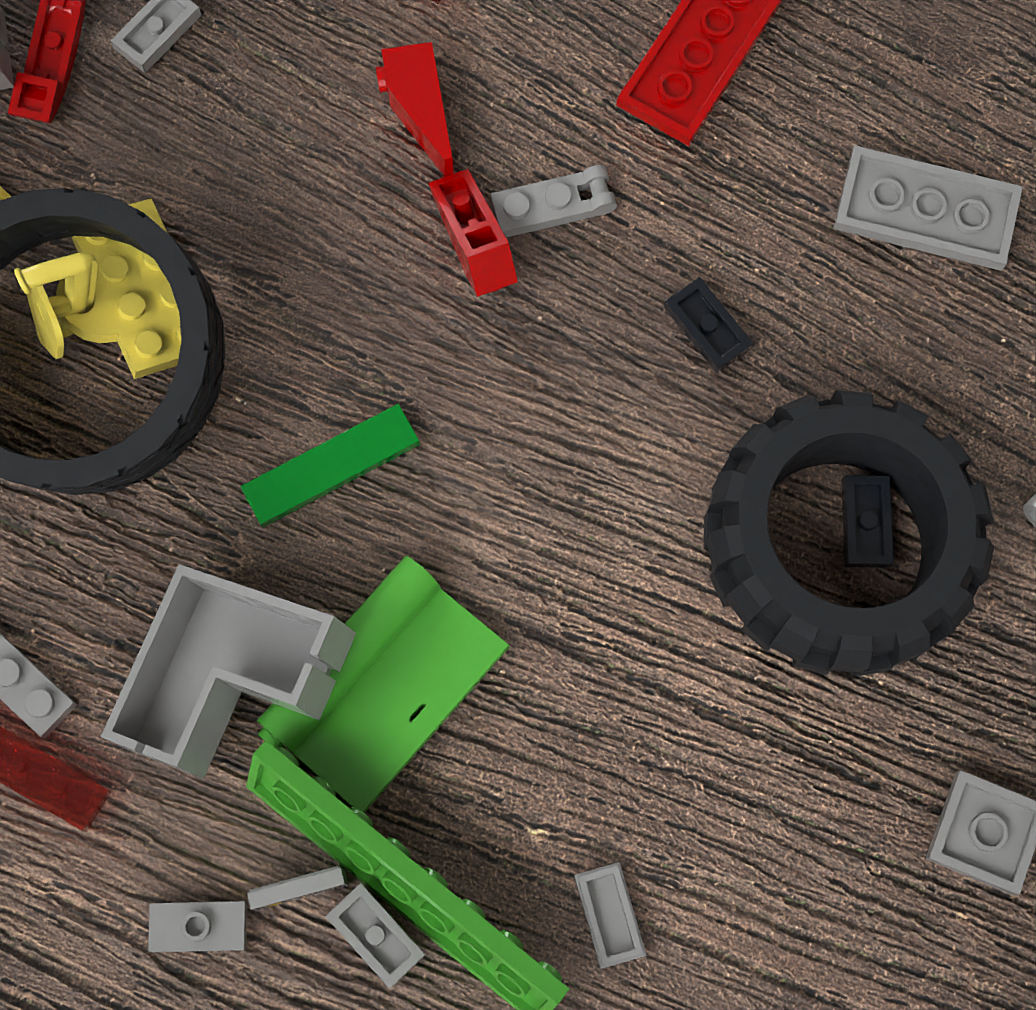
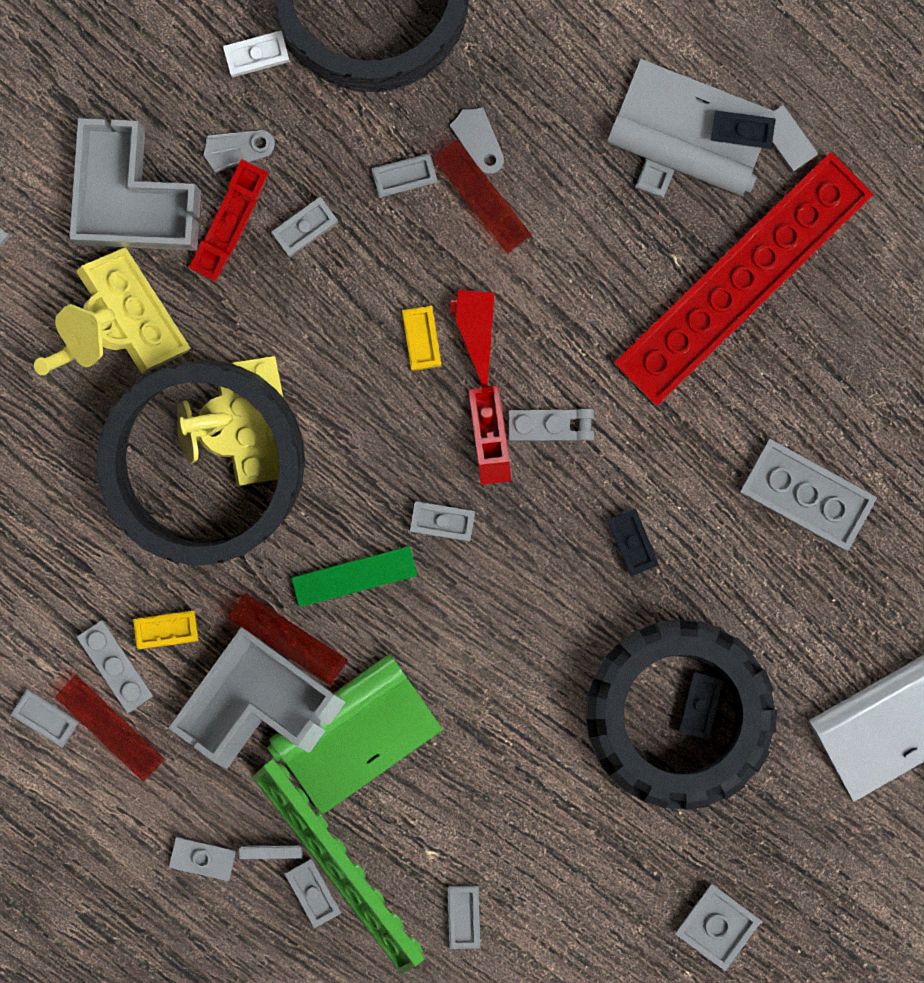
camera: 15 degrees right, 10 degrees up
none -> yellow plate [133,611,199,650]
none -> clear red plate [229,593,348,685]
none -> yellow tile [402,306,442,371]
none -> light grey plate [410,501,475,542]

